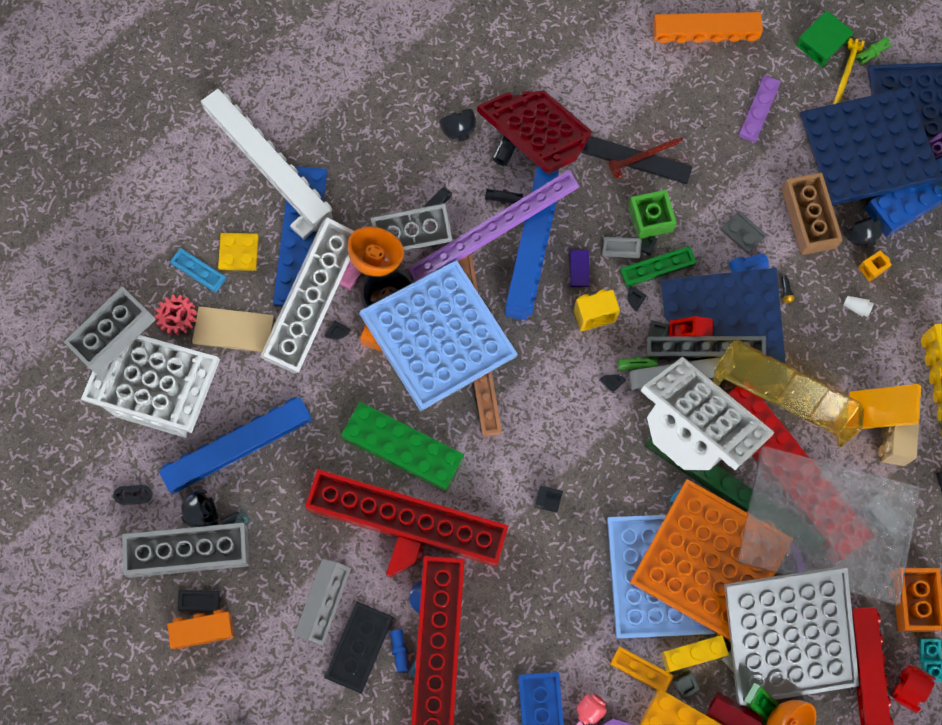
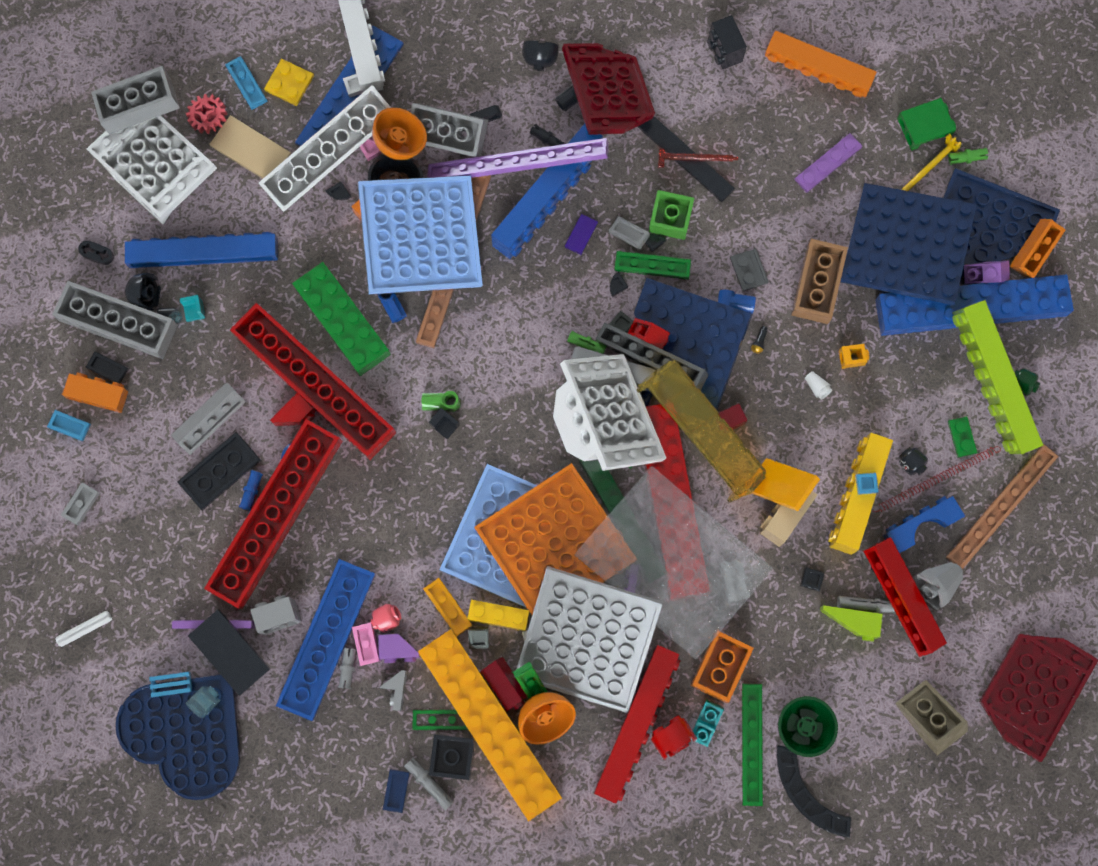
camera: 30 degrees right, 5 degrees up
yellow brick [573,289,620,332] -> none
black tile [599,375,626,394] -> none
black cylinder [843,215,884,248] -> none
none -> dark azure tile [47,410,91,441]
none -> teal panel [180,295,206,322]
none -> blue piece [378,293,407,323]
none -> bright green piece [421,391,461,412]
none -> black brick [707,15,747,69]
none -> dark red brick [716,404,748,433]

